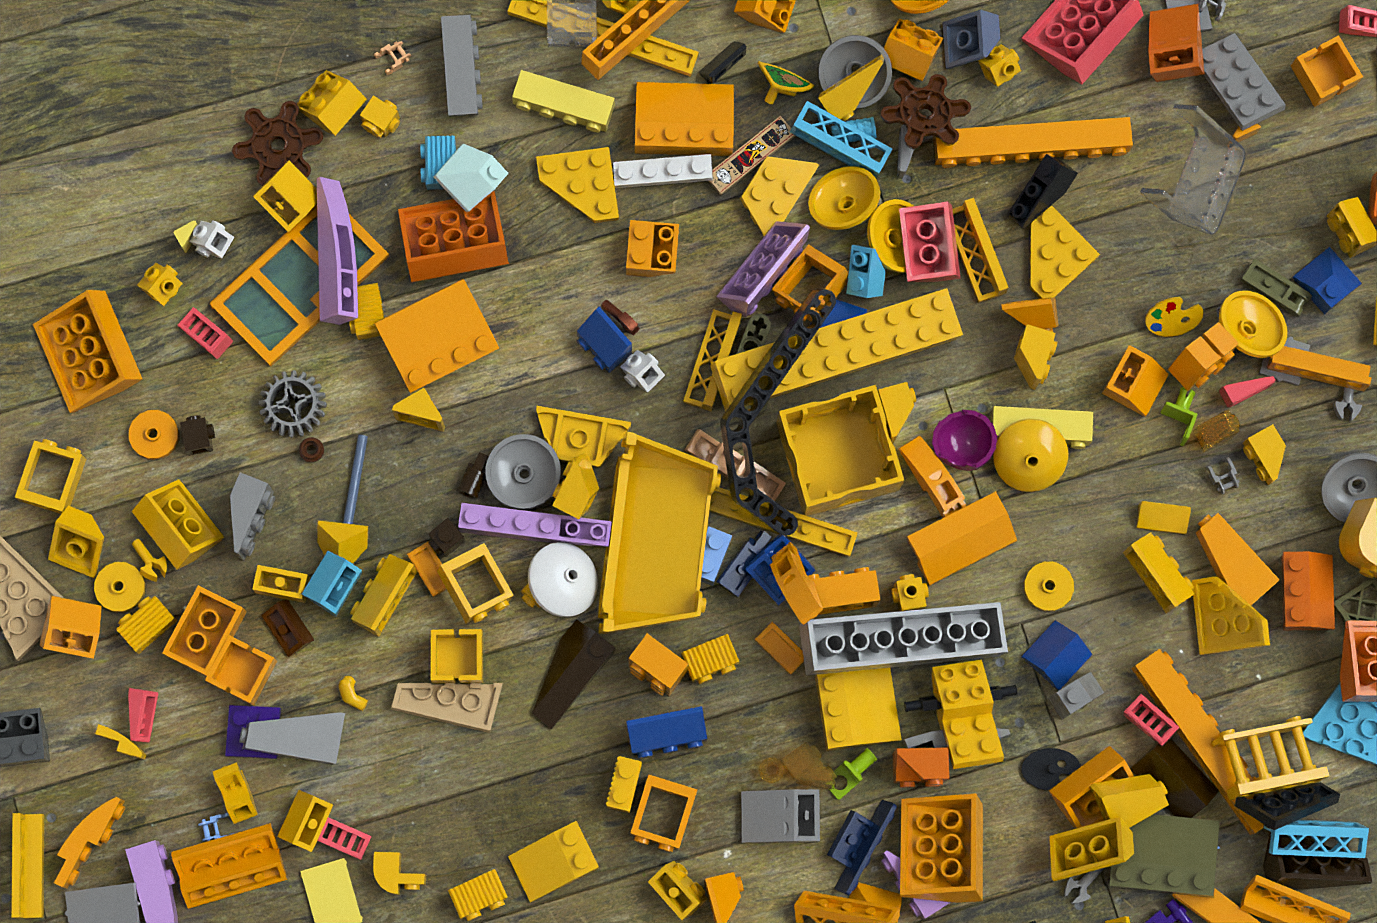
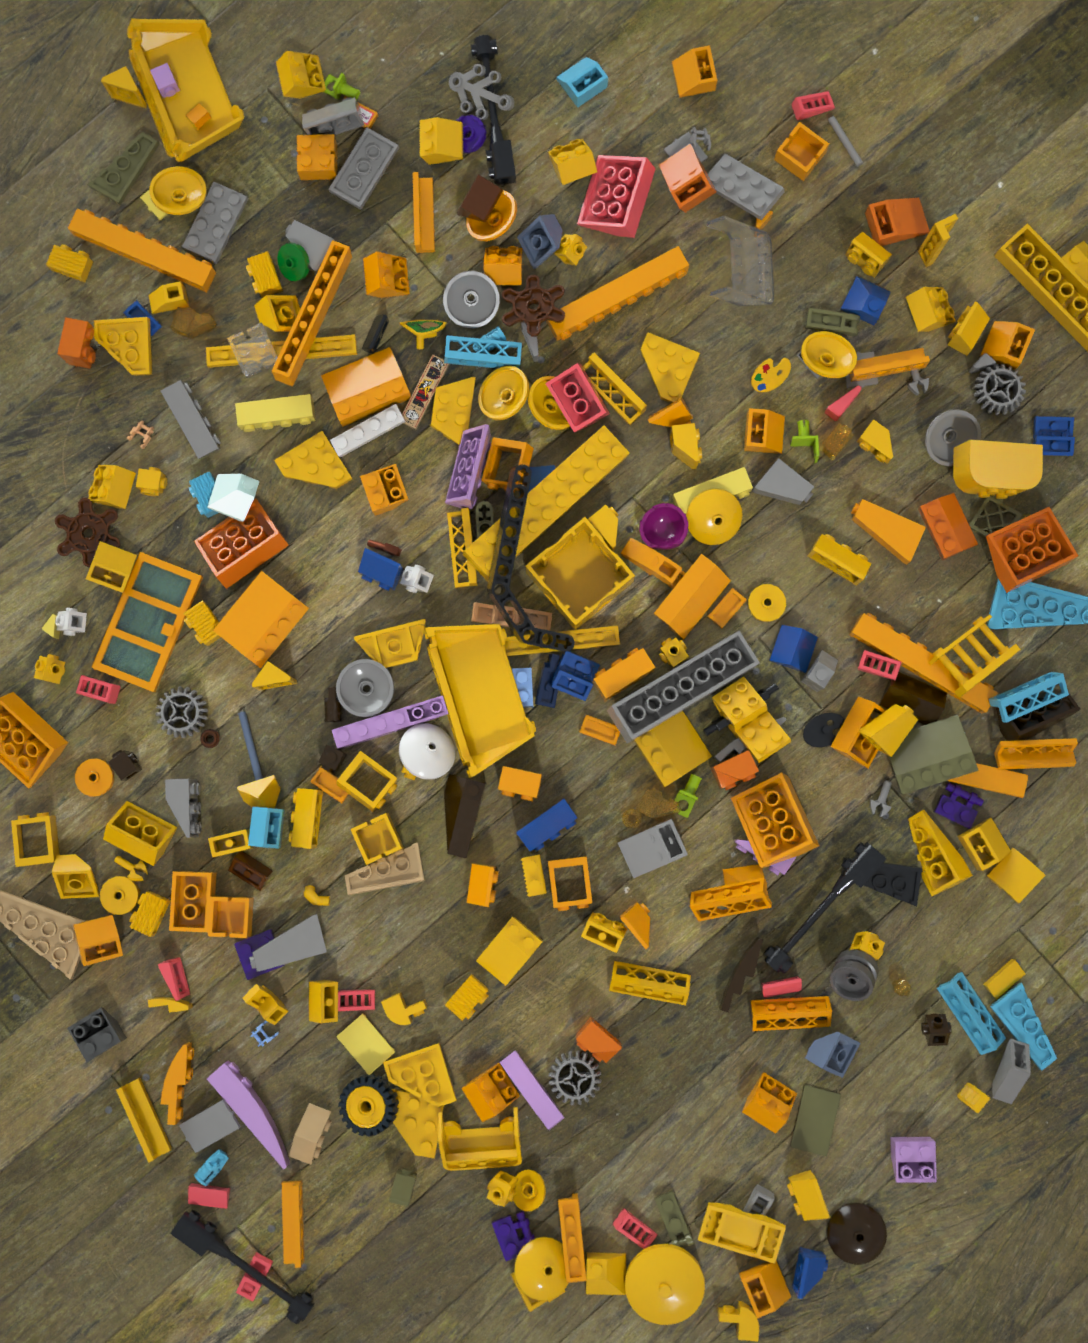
camera: 10 degrees left, 5 degrees up
light orange slope [171,823,287,909] -> none
lavender slope [317,177,358,325] -> none
yellow slope [552,453,600,519] -> none
yellow brick [681,634,739,685] -> none
light orange slope [770,542,823,625] -> none
yellow slope [819,54,884,121] -> none
dark blue bracket [827,800,897,896] -> none
medium azure slope [846,245,886,298] -> none
black slope [1006,154,1078,229] -> none
yellow slope [1049,816,1134,881] -> none
yellow slope [1136,501,1191,534] -> none
light orange piece [1168,322,1239,391] -> none
yellow plate [1192,577,1270,655] -> none
light grey piece [1206,457,1240,494] -> none
black wing [1234,782,1340,830] -> none
none -> light orange slope [466,863,499,907]
none -> light orange tile [708,587,747,629]
none -> light grey slope [753,458,814,505]

